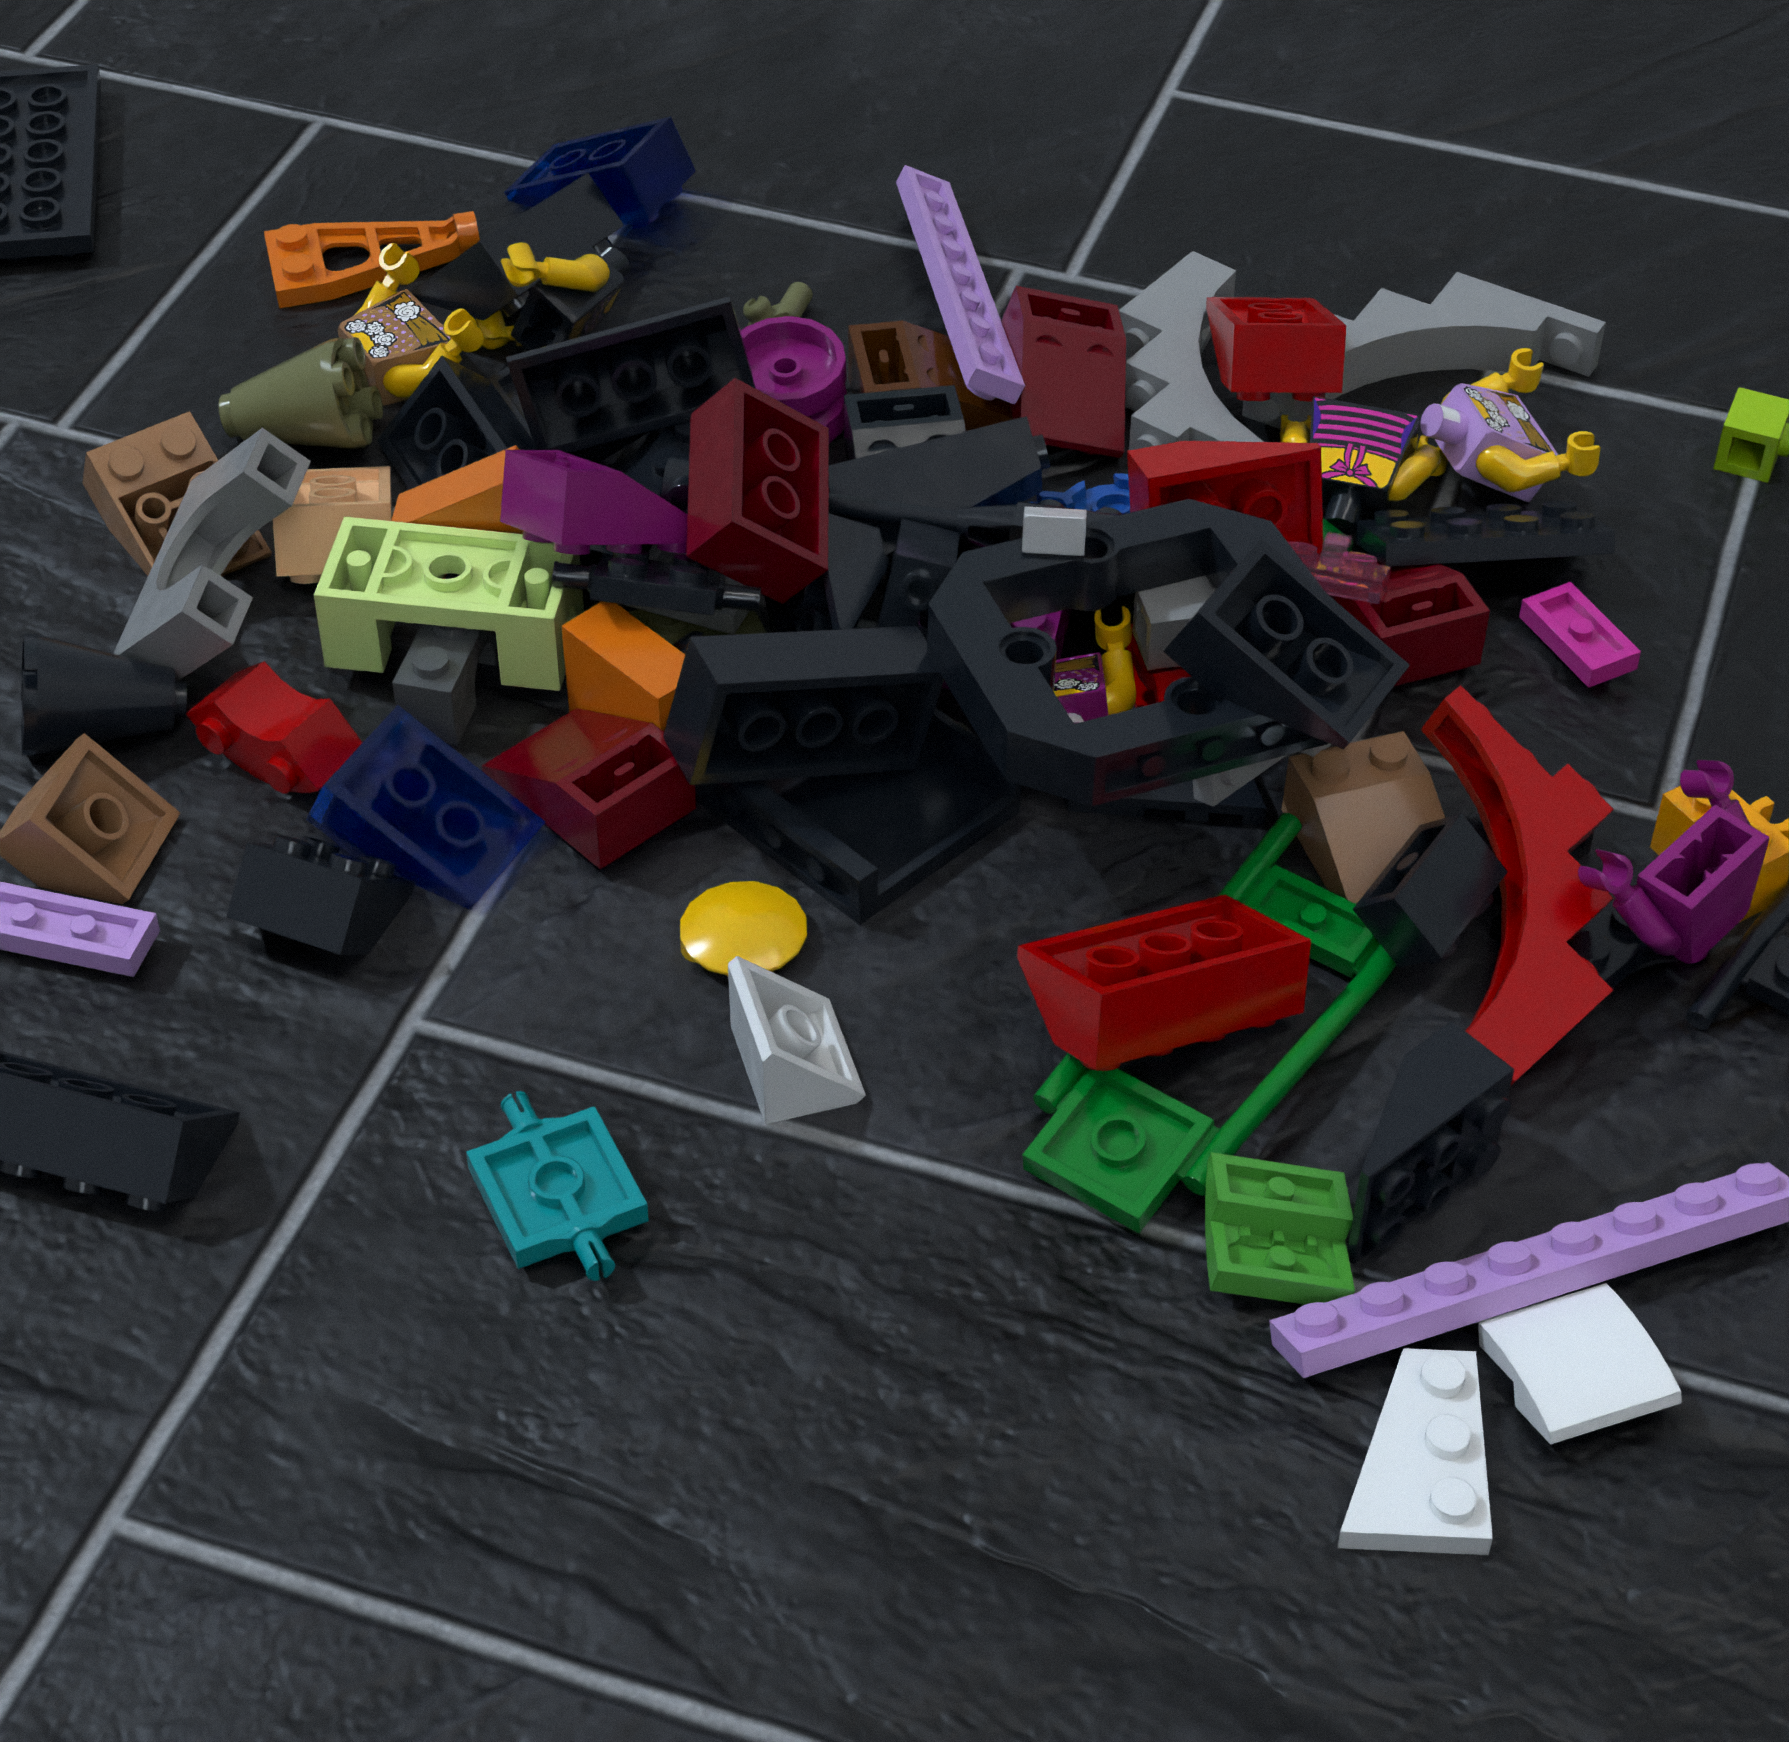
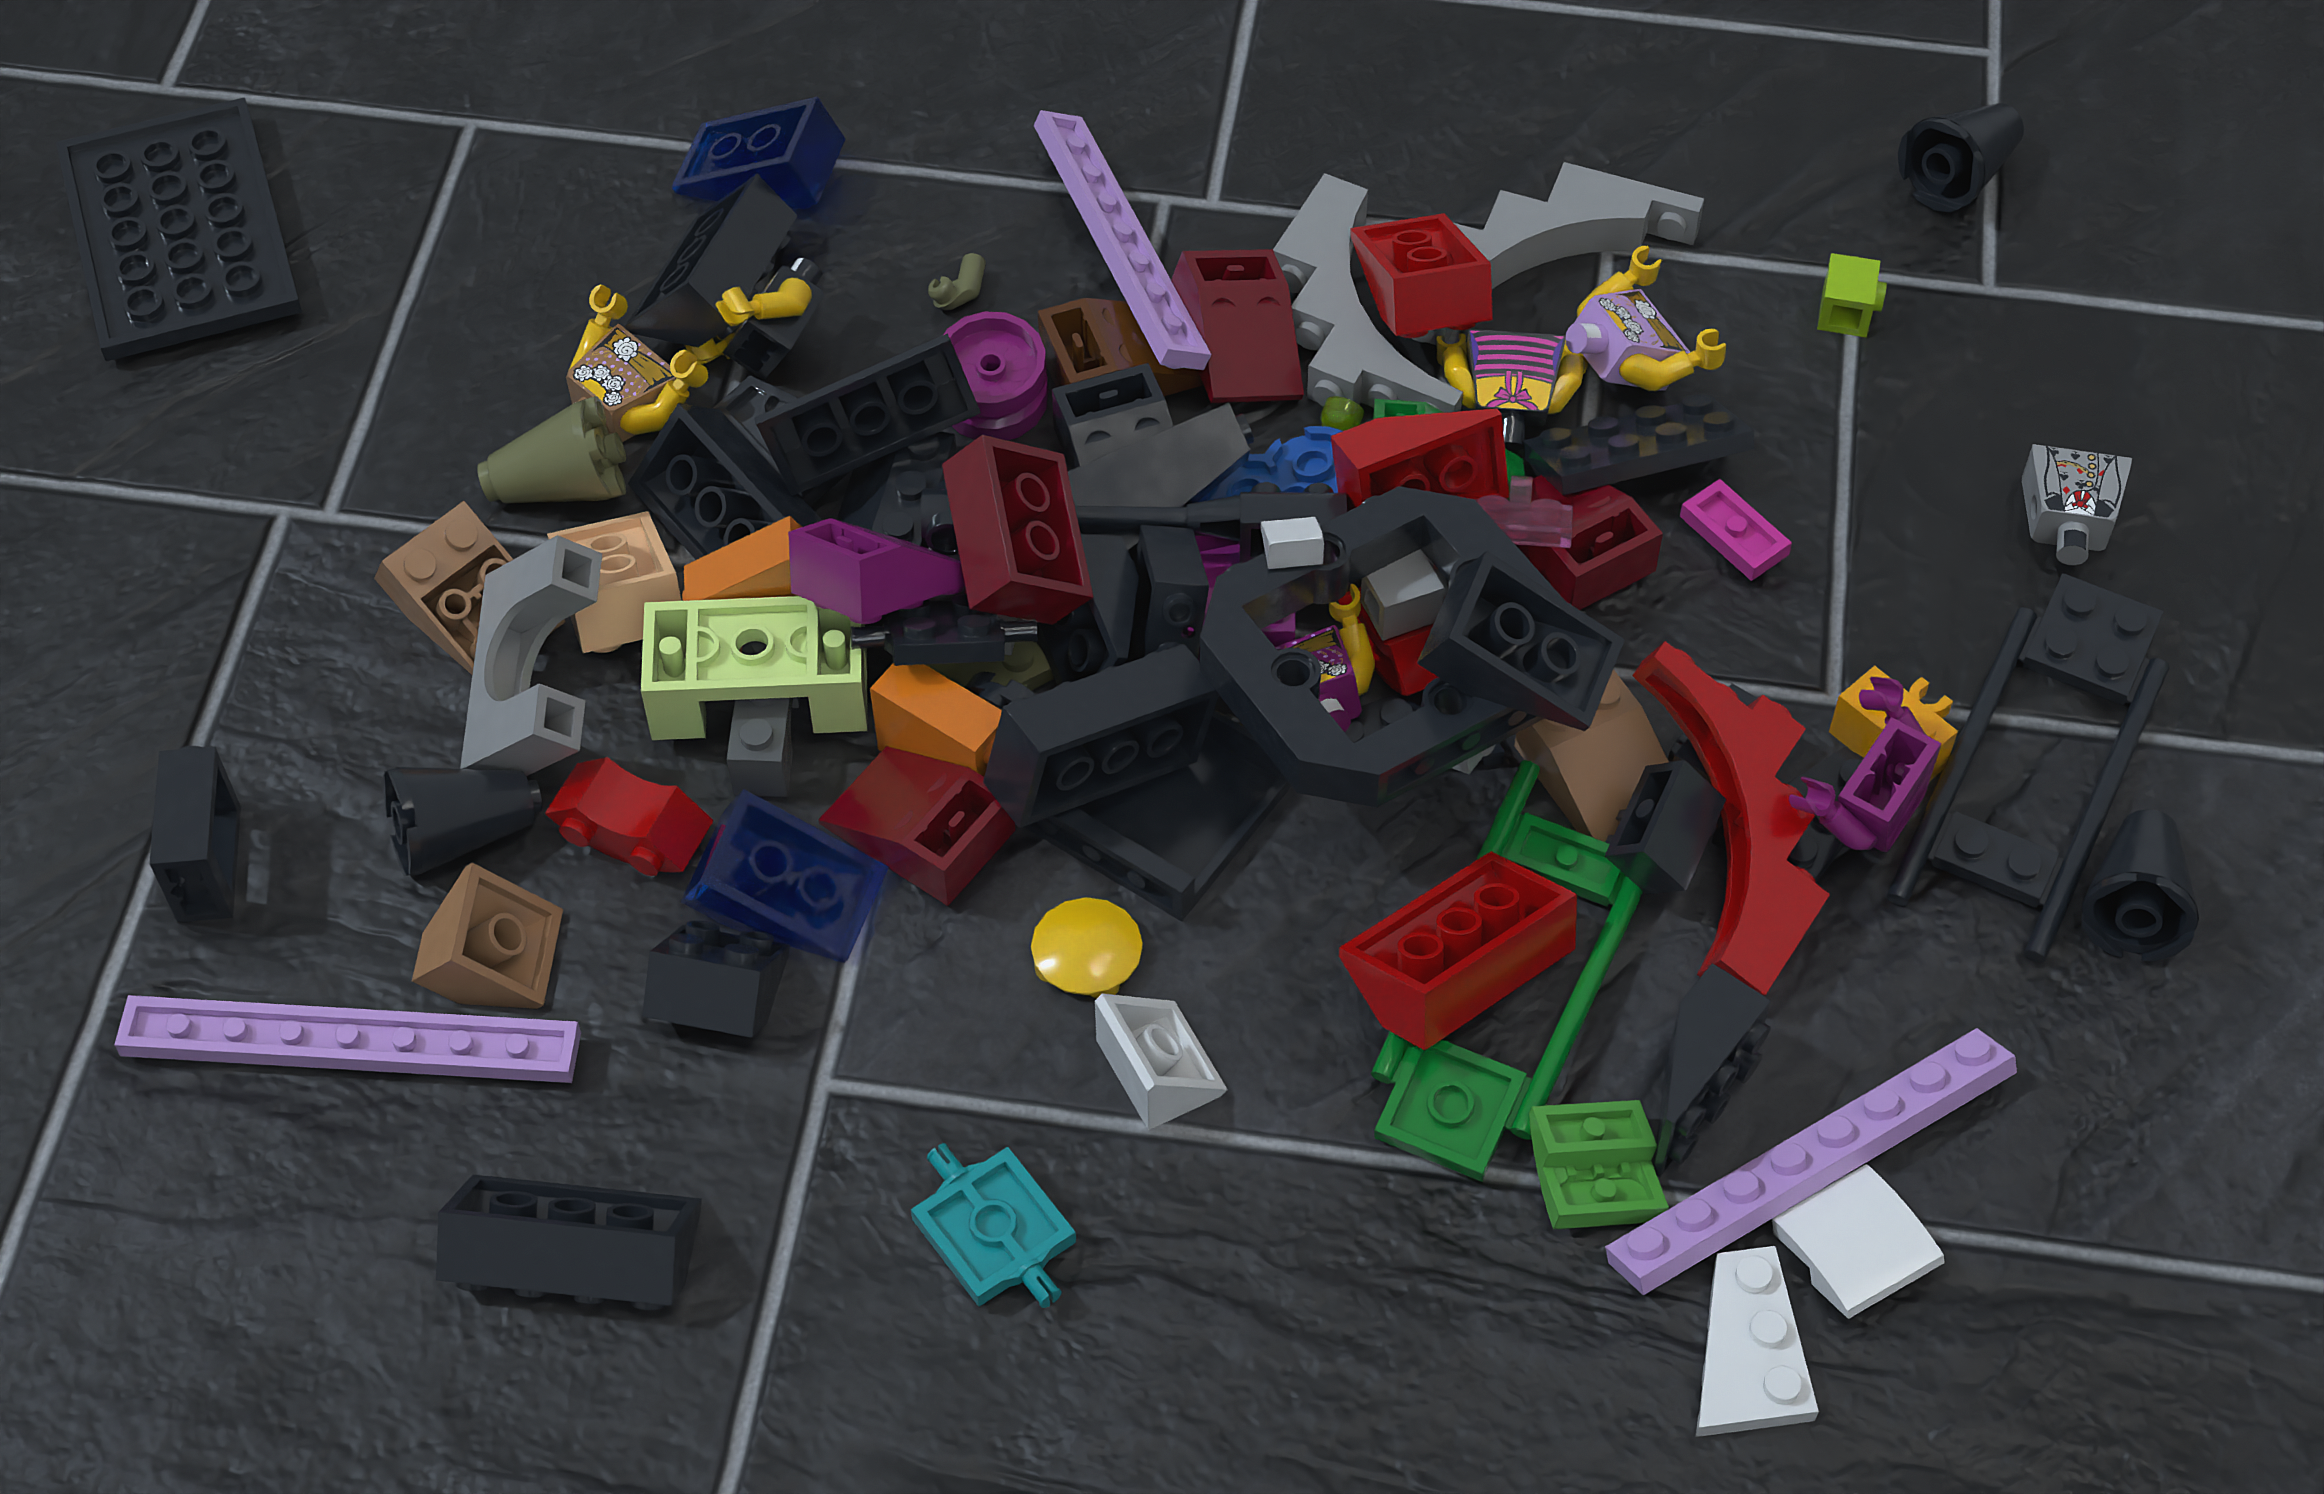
camera: 10 degrees left, 10 degrees up
orange plate [264,211,480,309] -> none

